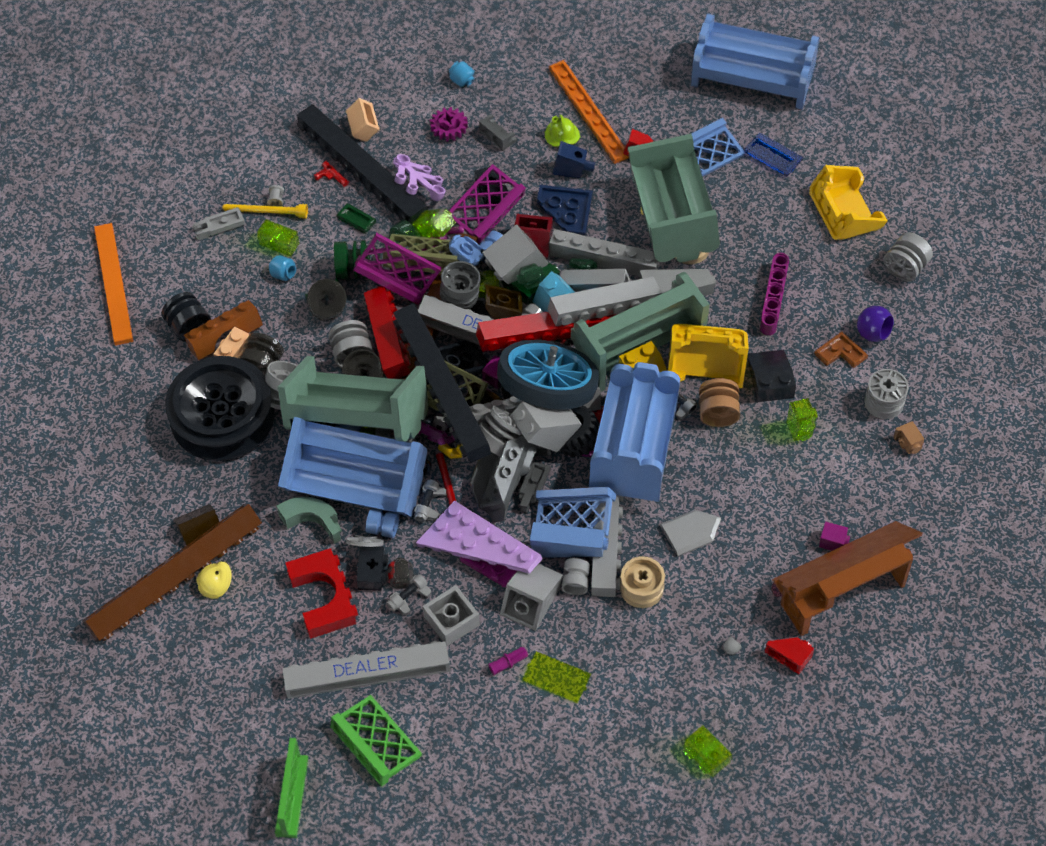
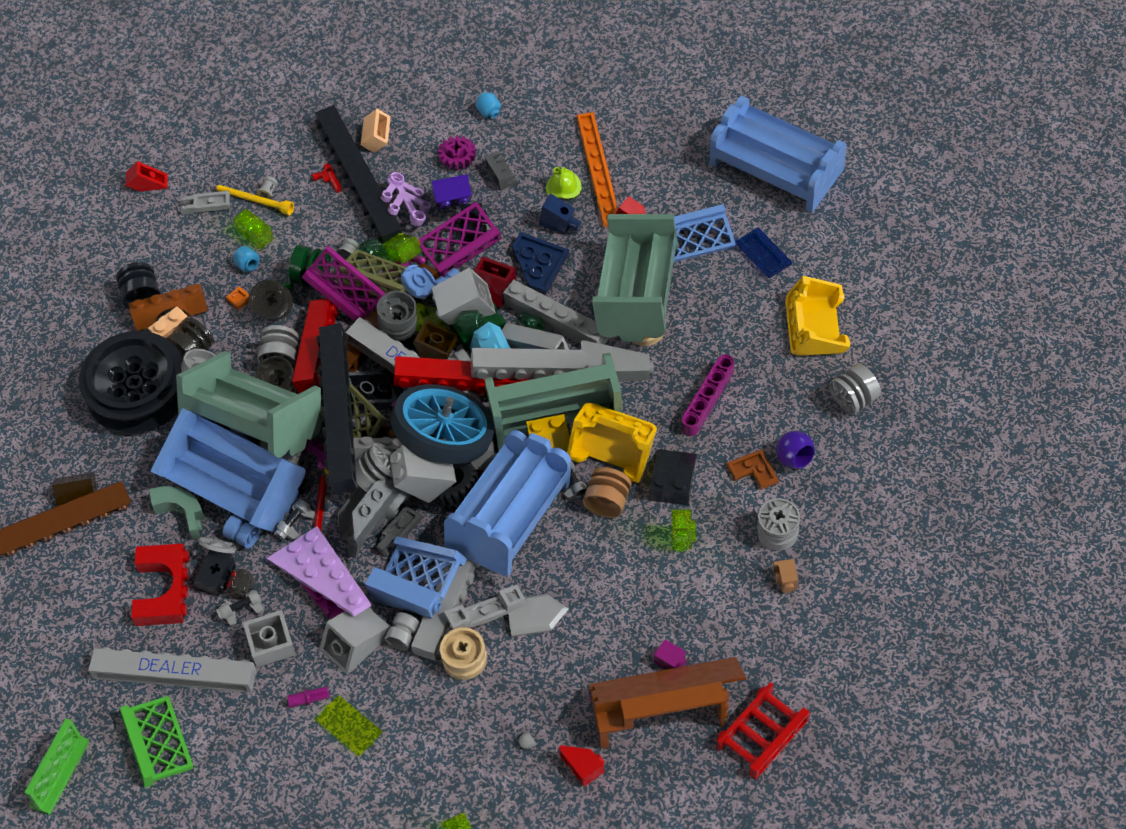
camera: 20 degrees right, 0 degrees up
orange tile [94,223,134,346] -> none
light yellow hair [197,561,231,599] -> none
dark green tile [337,203,376,234] -> none
none -> red slope [126,161,168,192]
none -> orange tile [226,286,252,311]
none -> light grey wheel [338,238,360,259]
none -> dark purple brick [431,174,472,210]
none -> light grey slope [444,585,526,629]
none -> red fence [716,682,810,780]

